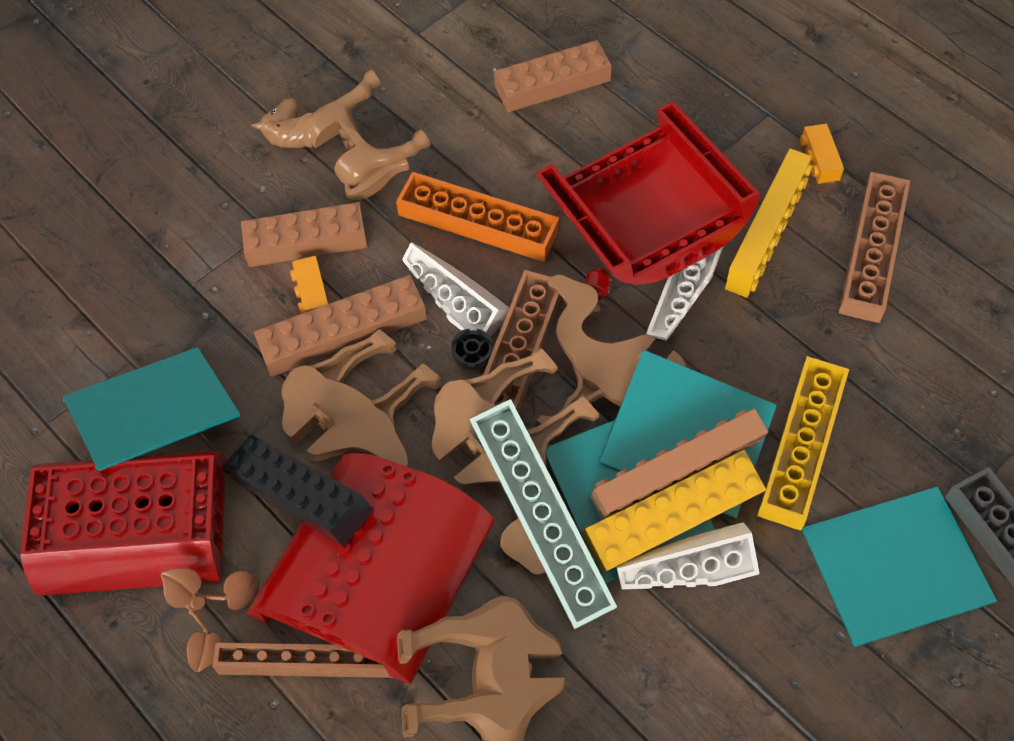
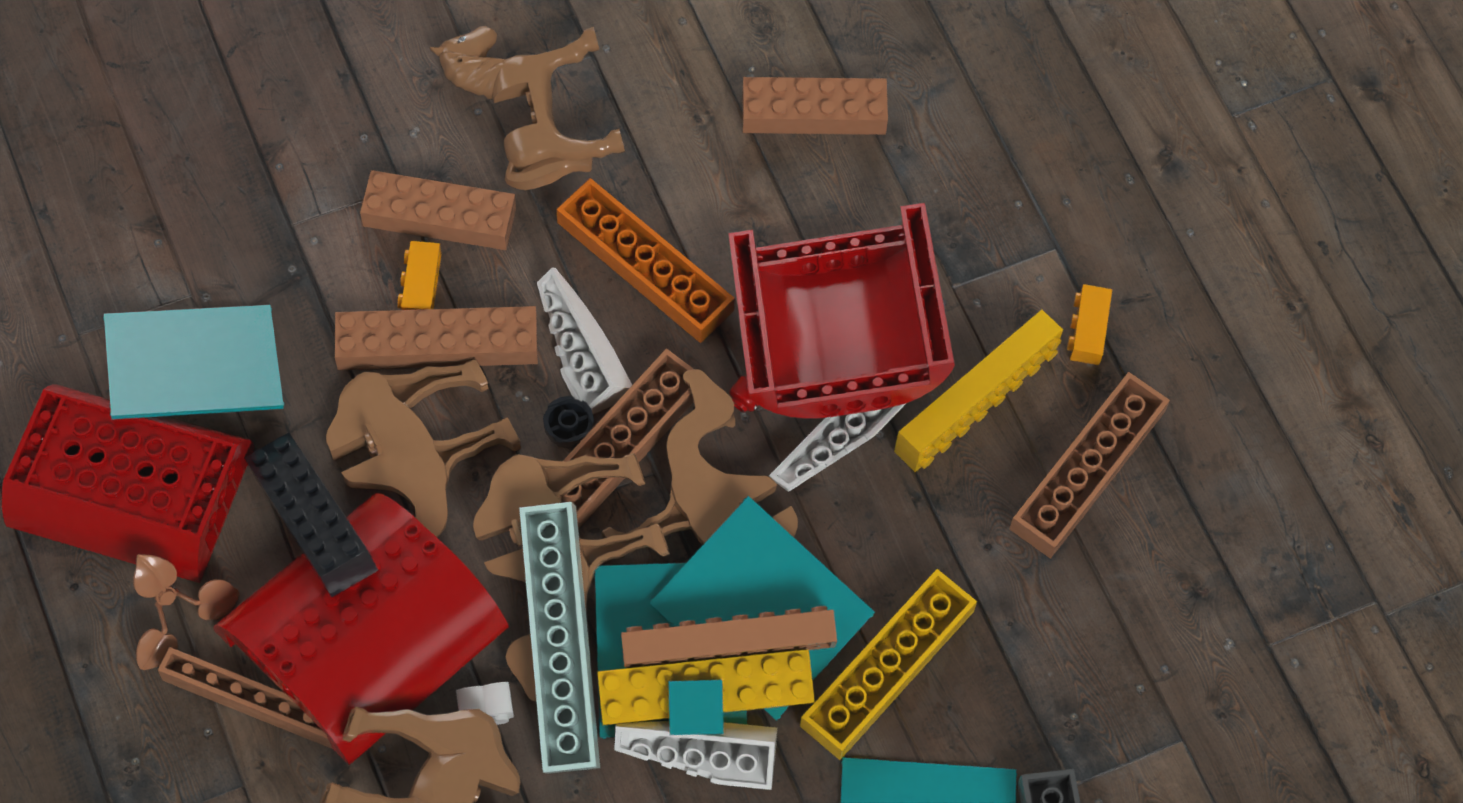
camera: 15 degrees right, 5 degrees up
none -> white brick [456,682,514,724]
none -> teal tile [668,680,724,735]

